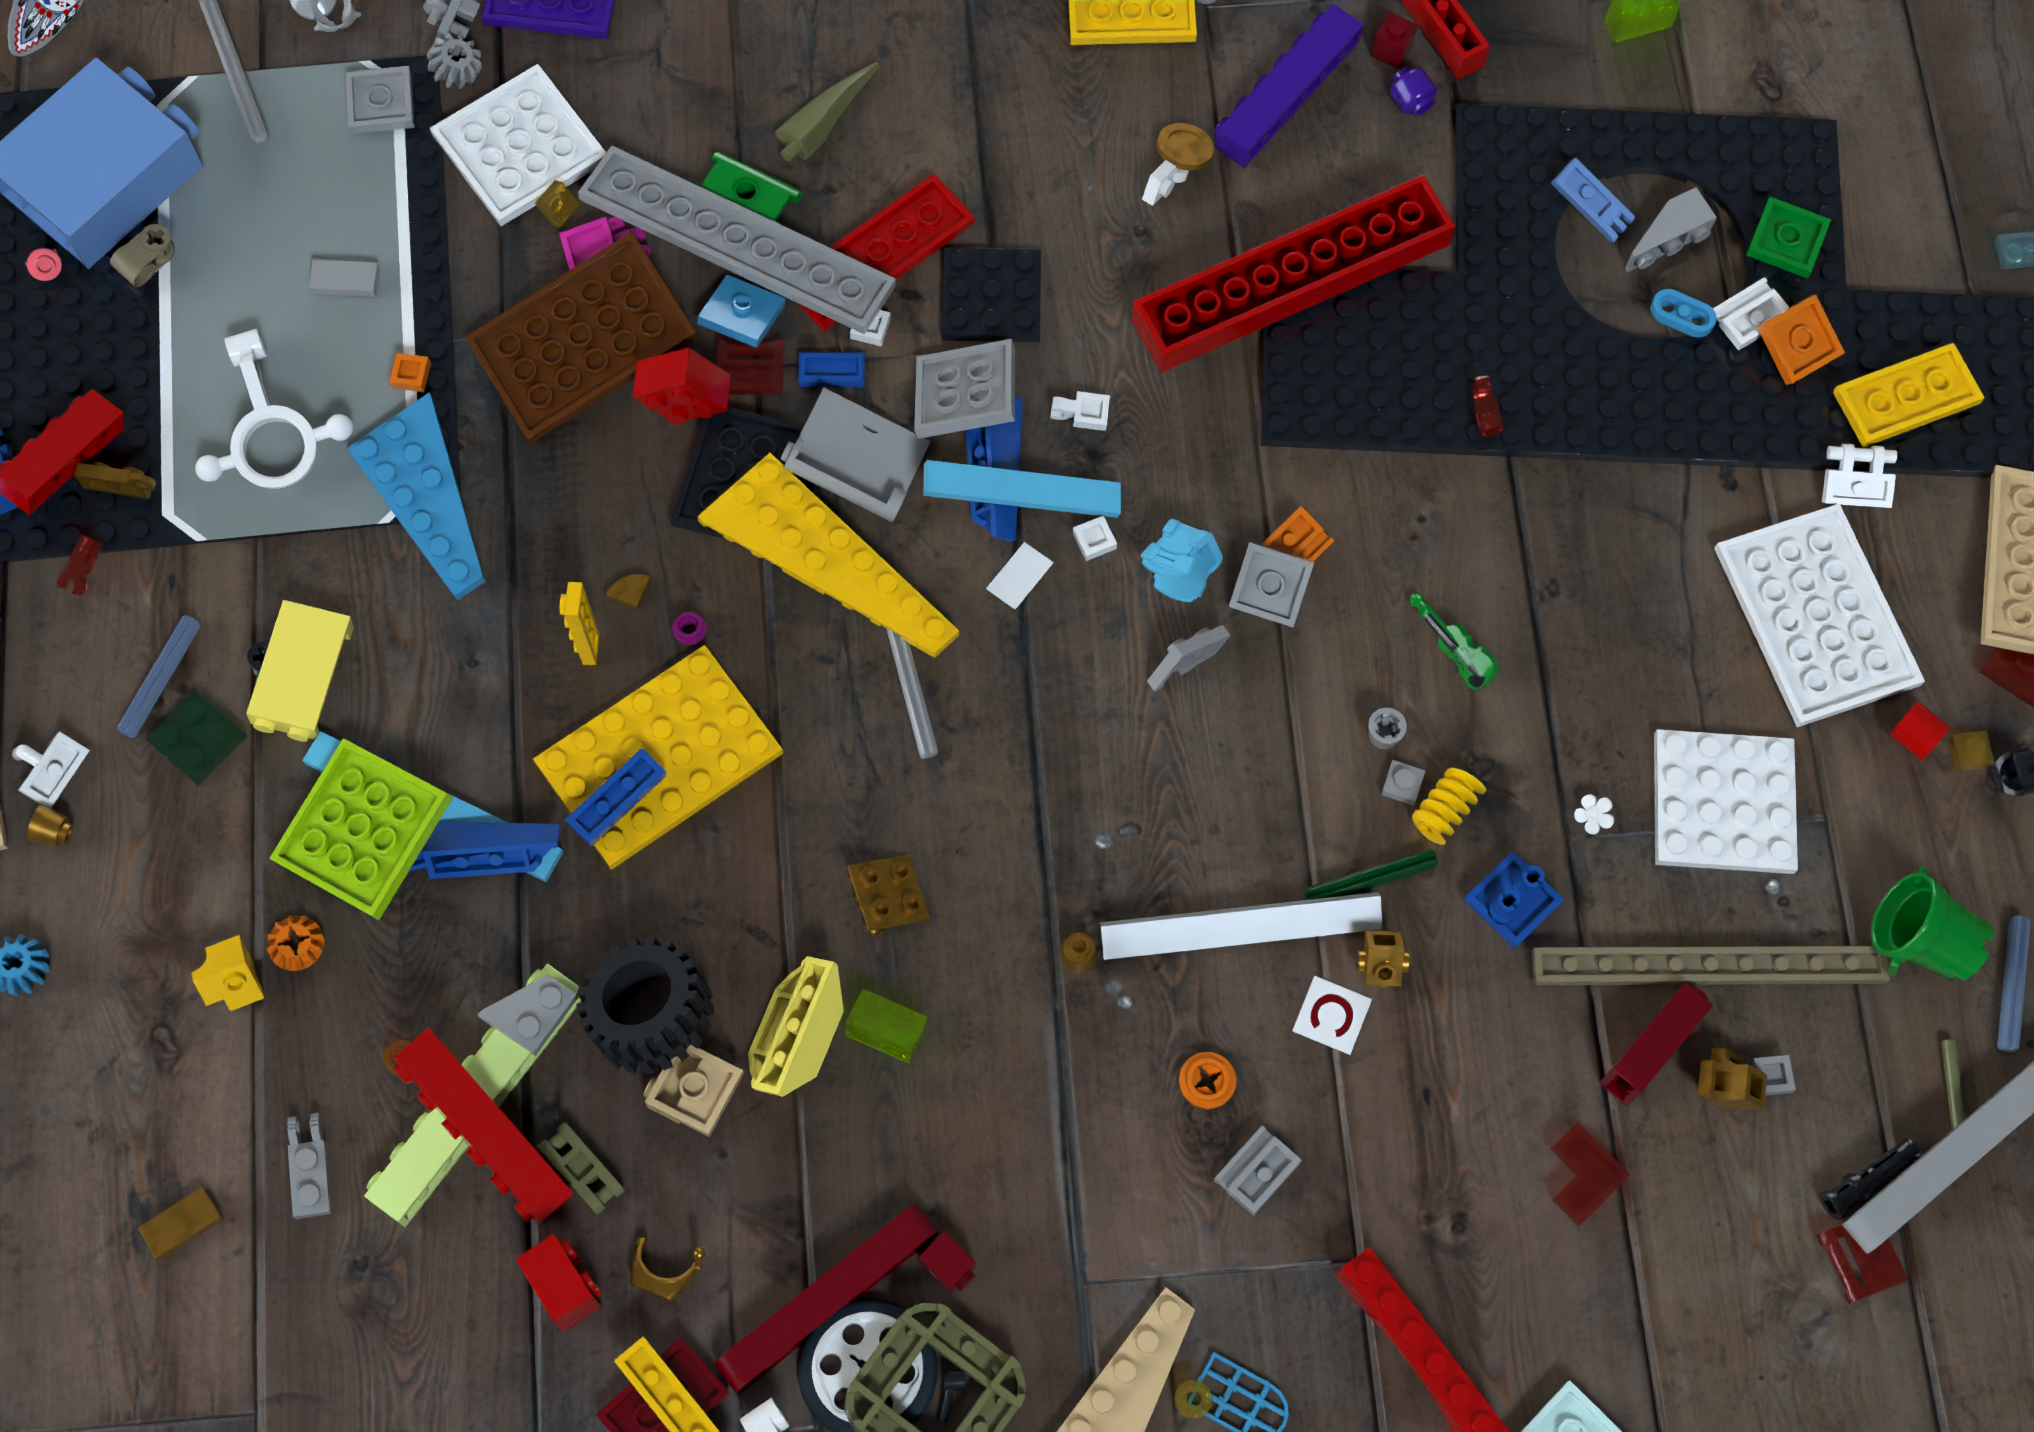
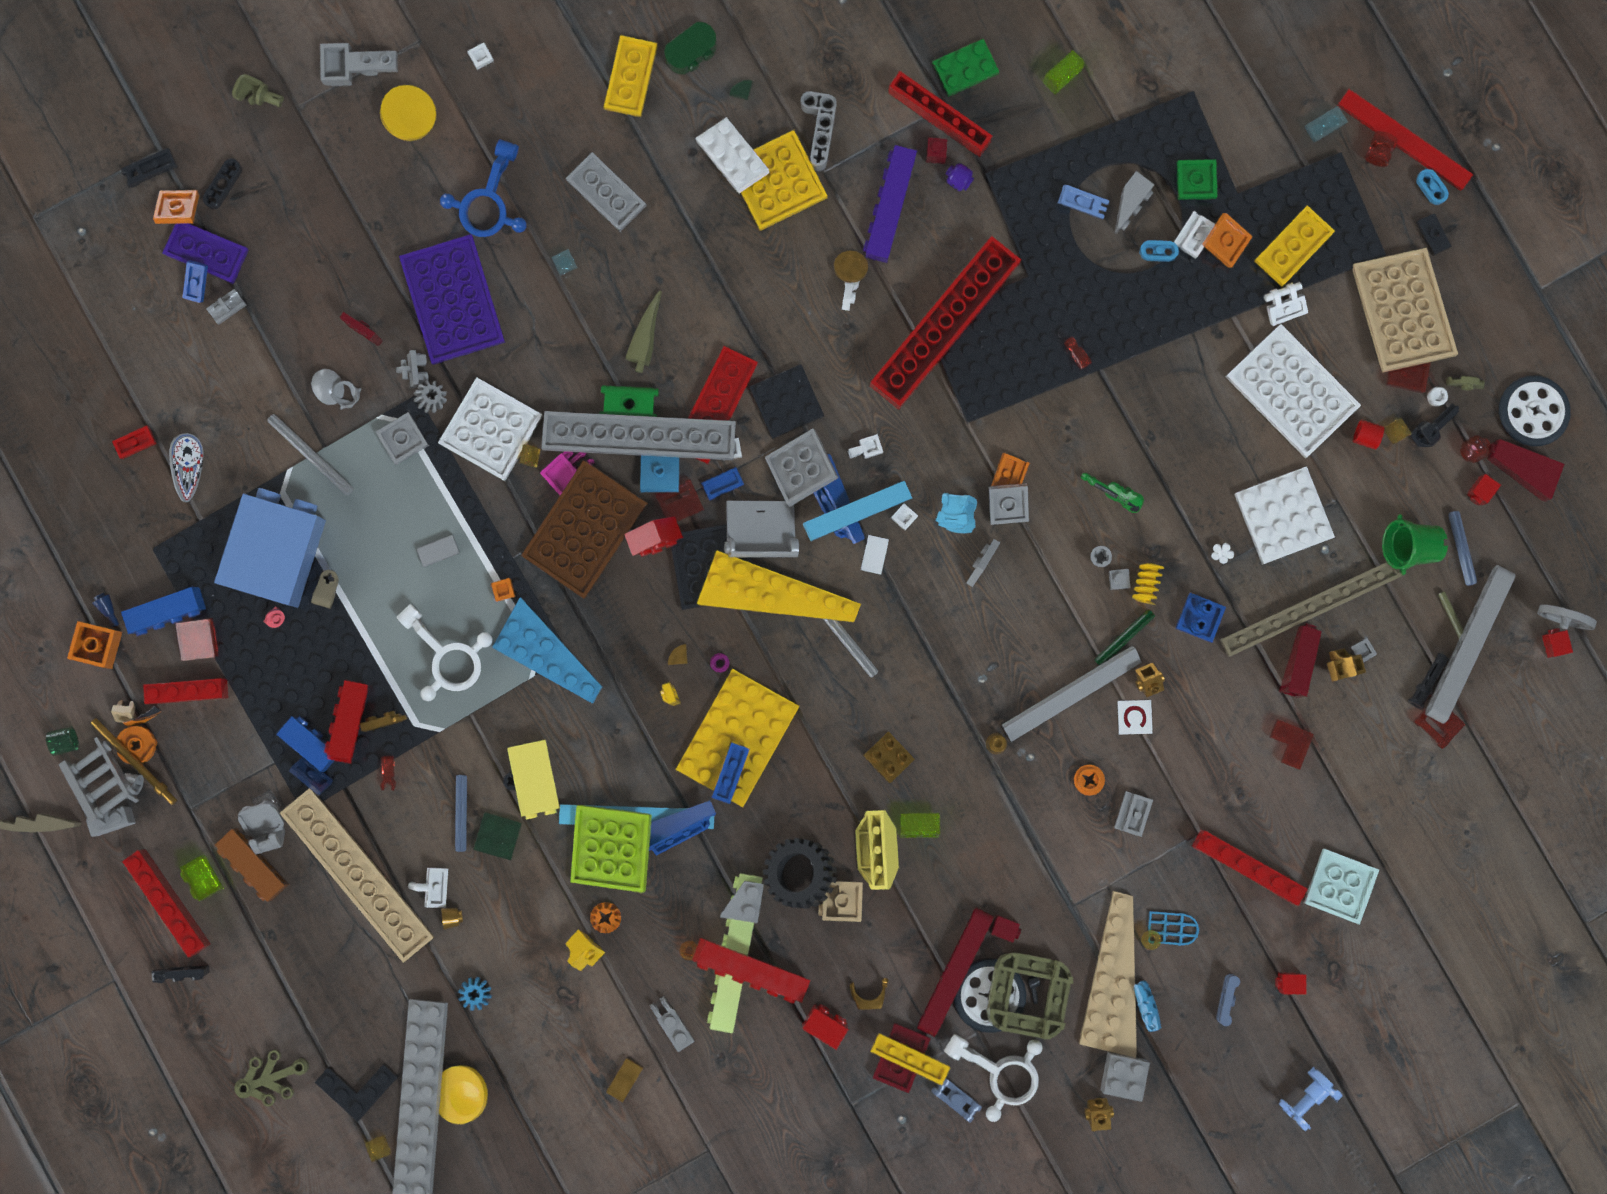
camera: 25 degrees left, 15 degrees up
olive plate [537,1122,625,1215] -> none

